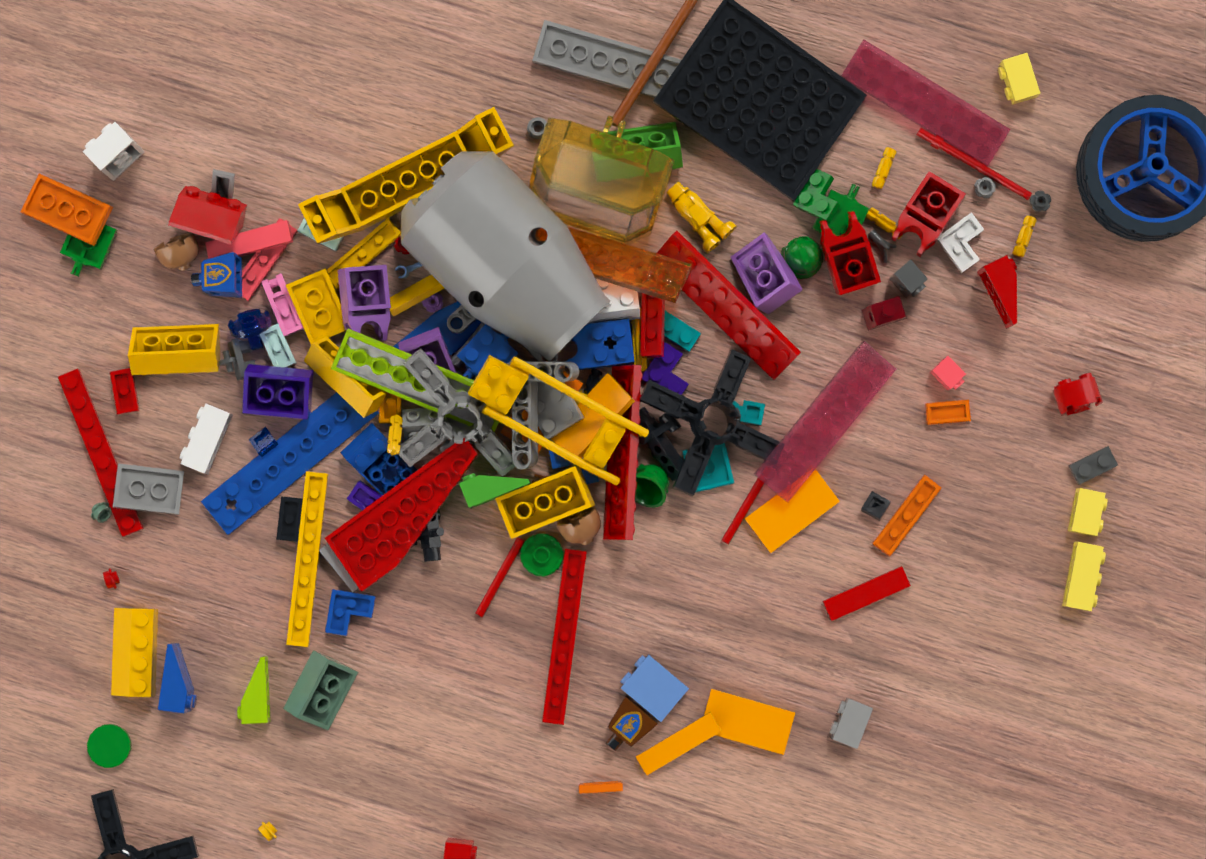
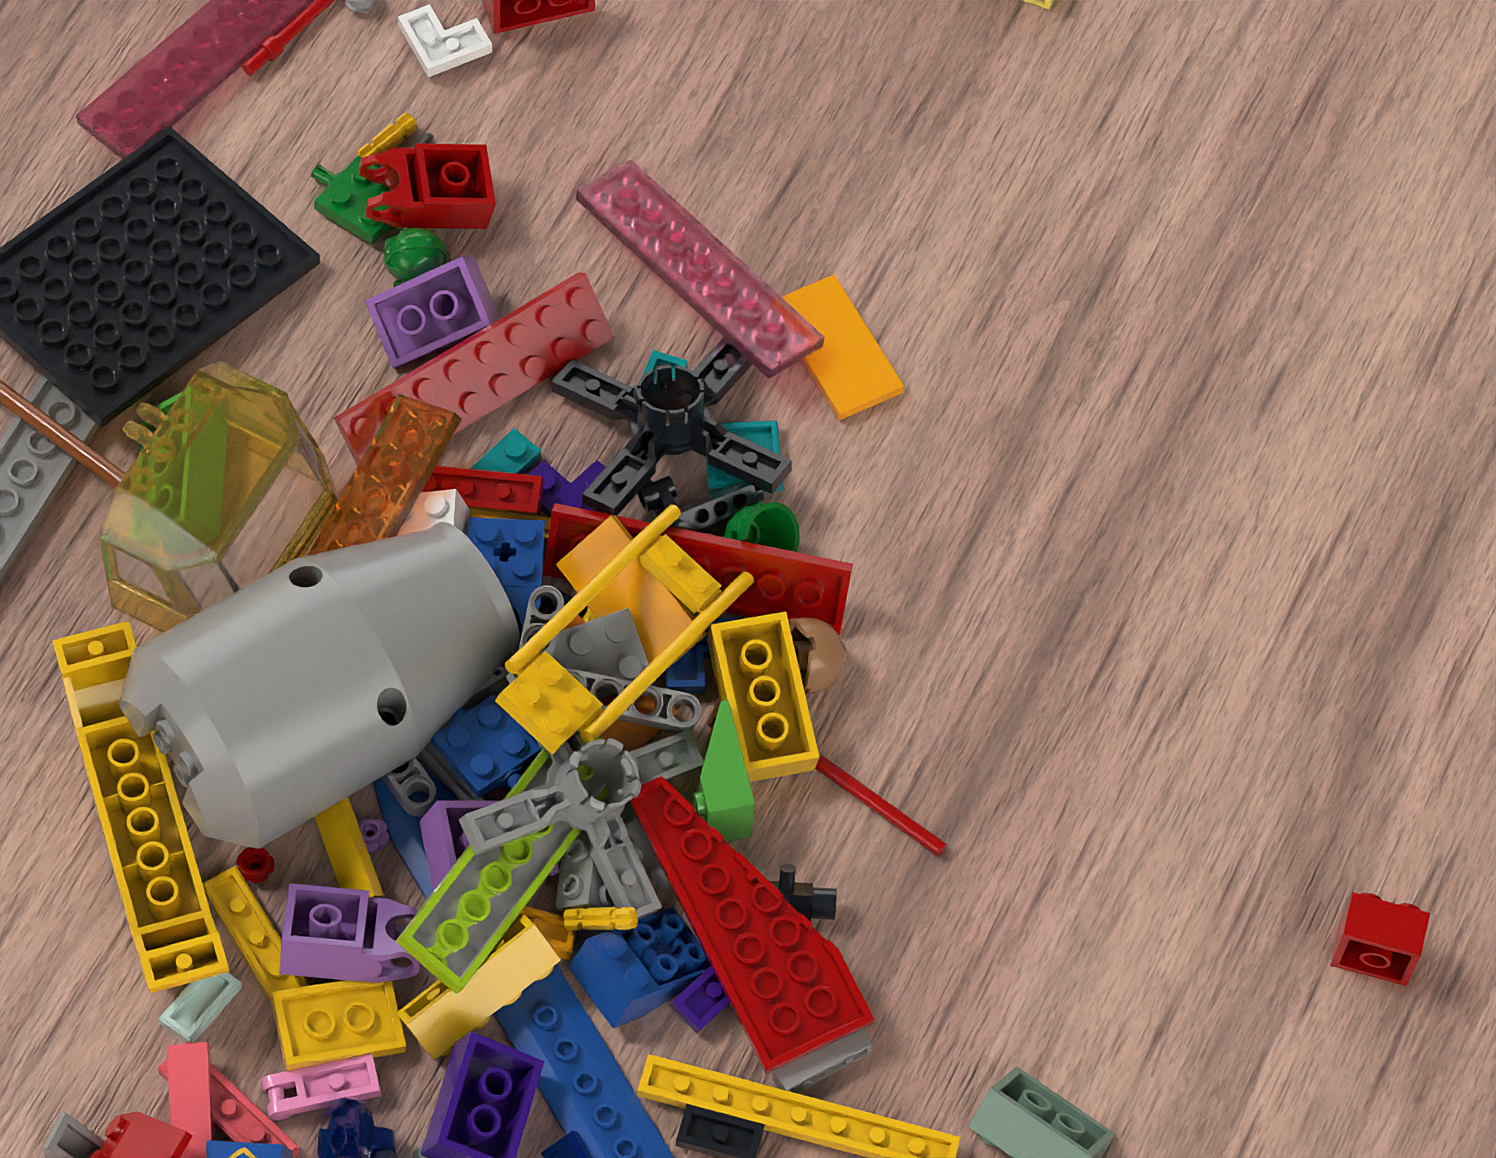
camera: 85 degrees left, 25 degrees down
light aqua plate [259,324,297,368] -> none
blue plate [325,589,376,636] -> none
light blue hand [395,262,422,279] -> none
green tile [520,533,563,576] -> none
light grey plate [527,117,549,139] -> none
red plate [542,549,587,725] -> none
orange tile [579,781,623,794] -> none
torso [606,696,658,751] -> none
medium blue panel [620,654,689,722] -> none
light orange tile [636,712,722,775] -> none
yellow piece [666,182,737,254] -> none
light orange tile [704,689,795,755] -> none
red bar [721,466,772,545] -> none
green plate [793,169,840,223] -> none
red tile [822,566,911,621] -> none
light grey brick [829,697,873,749] -> none
dark red torso [861,296,907,331] -> none
black tile [861,491,891,521] -> none
yellow axle [872,147,896,189] -> none
orange tile [872,475,942,557] -> none
dark grey brick [889,260,928,298] -> none
red brick [891,171,966,258] -> none
orange tile [925,400,971,425] -> none
coral brick [930,356,966,390] -> none

